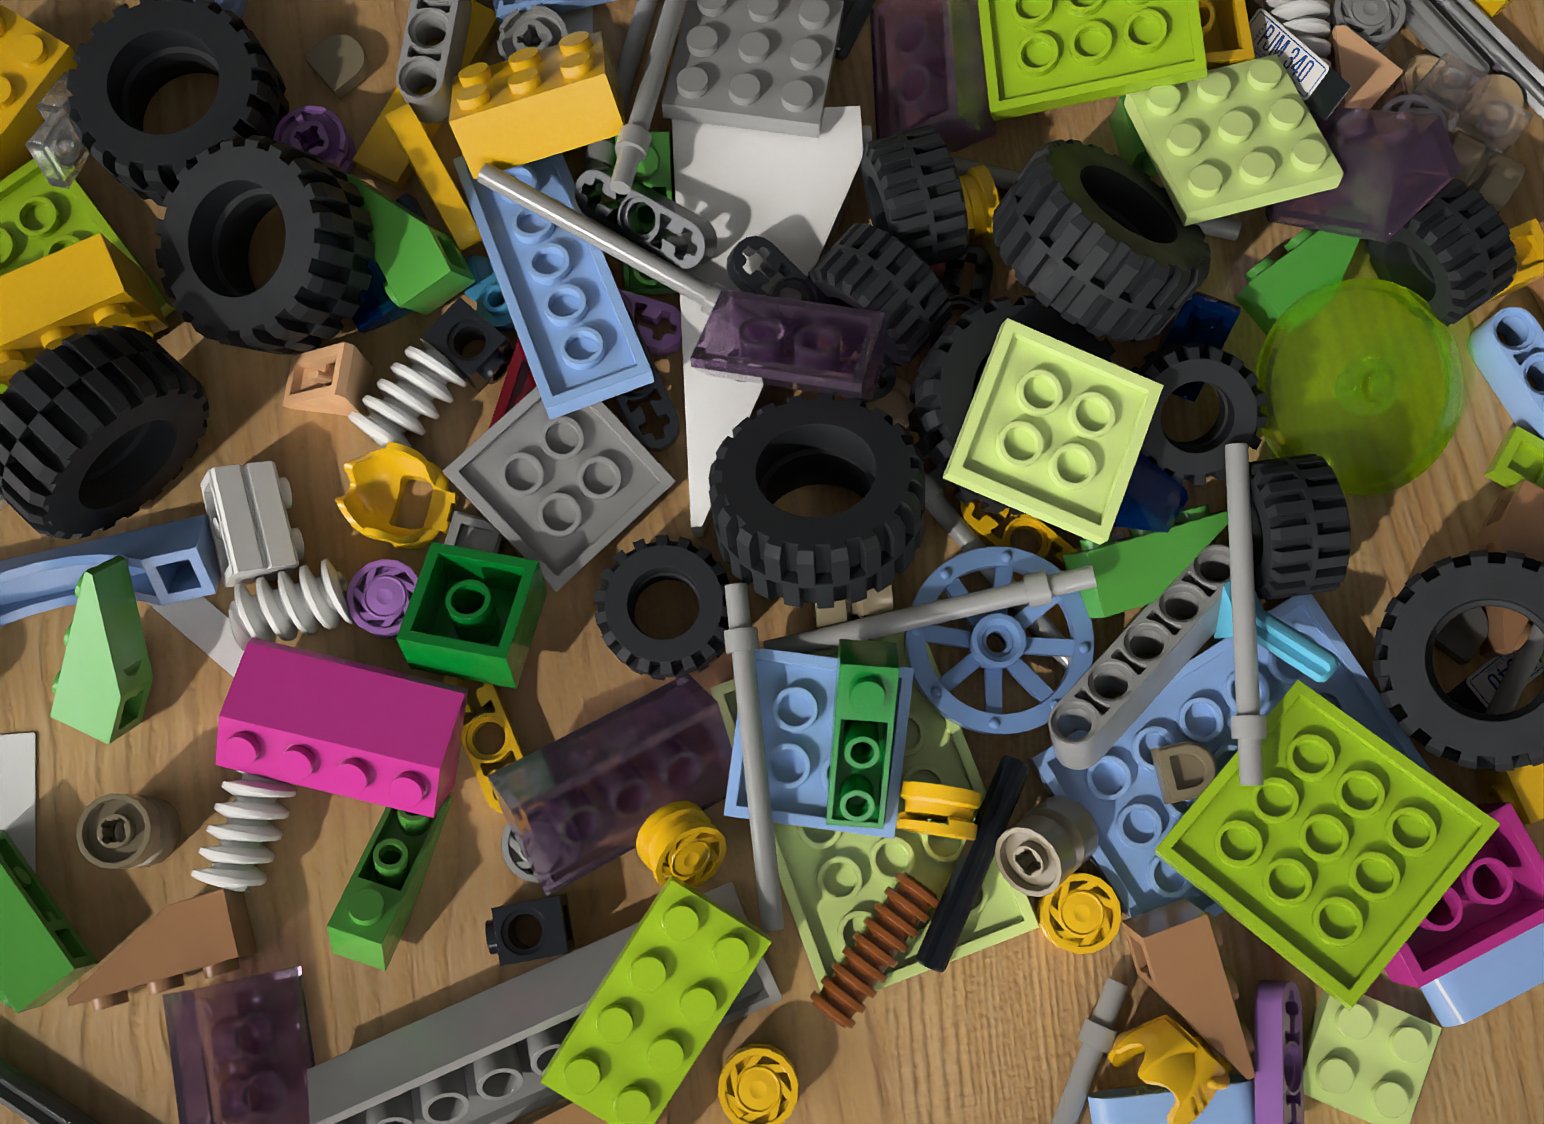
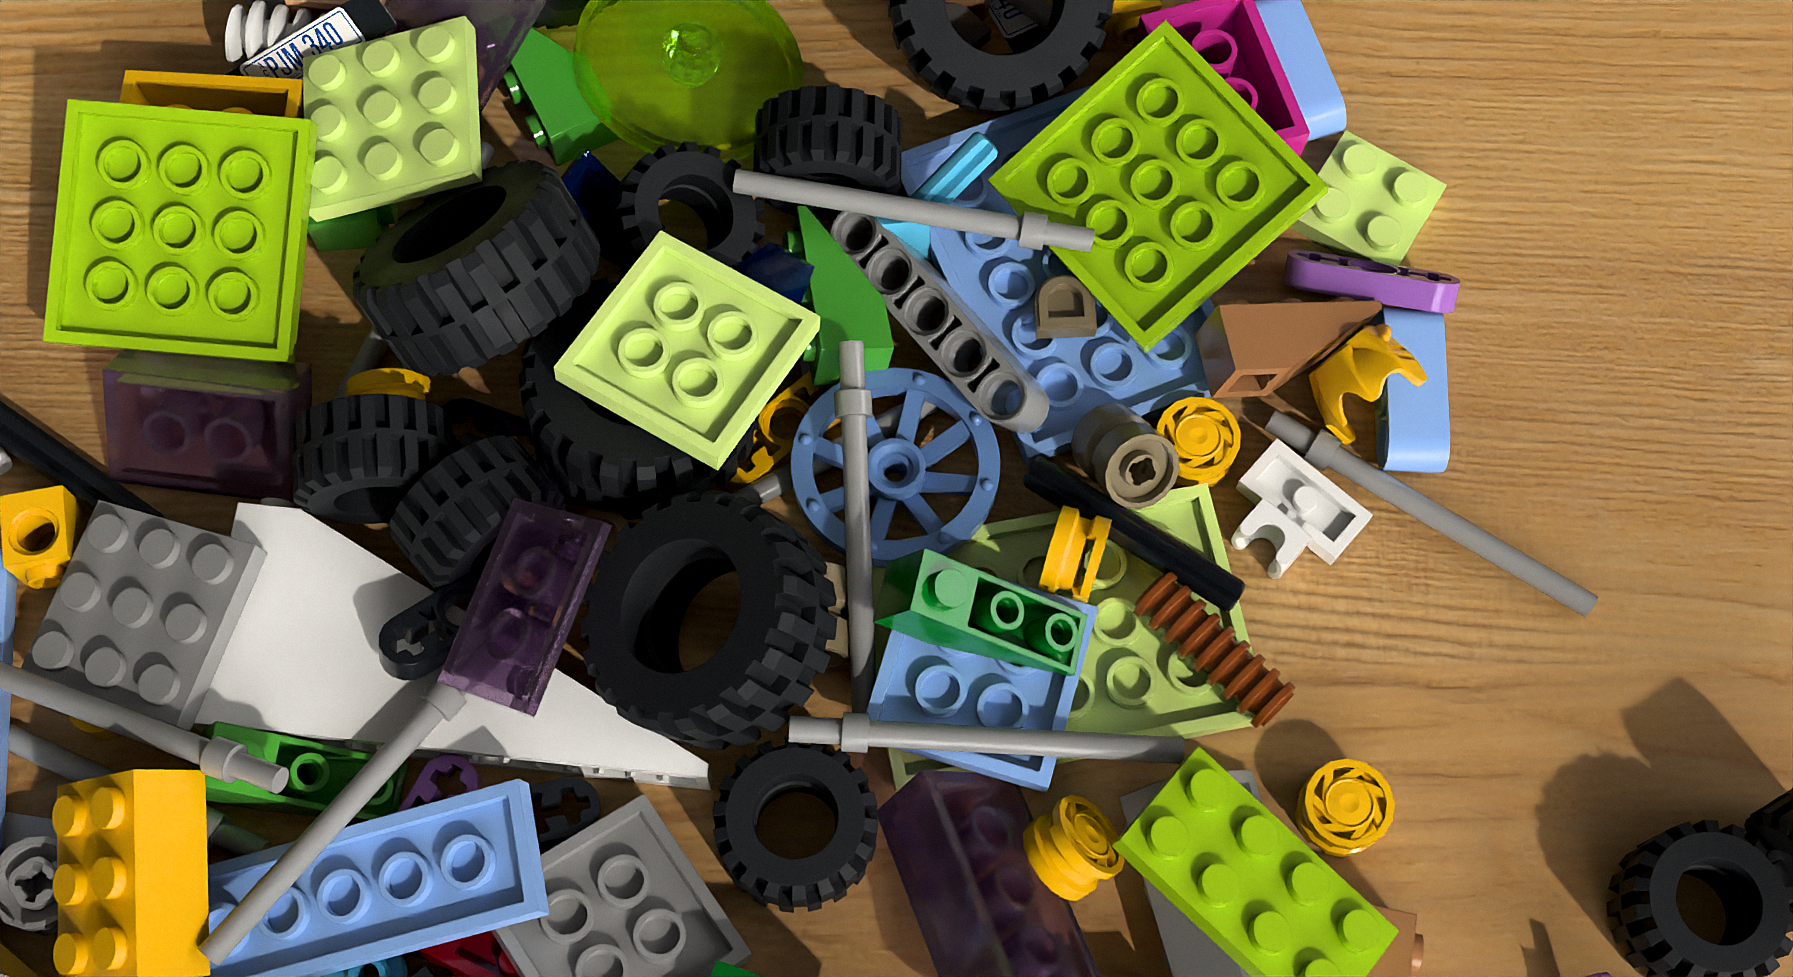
camera: 85 degrees left, 10 degrees down
black beam [574,167,718,269] -> none
none -> white plate [1231,438,1373,579]

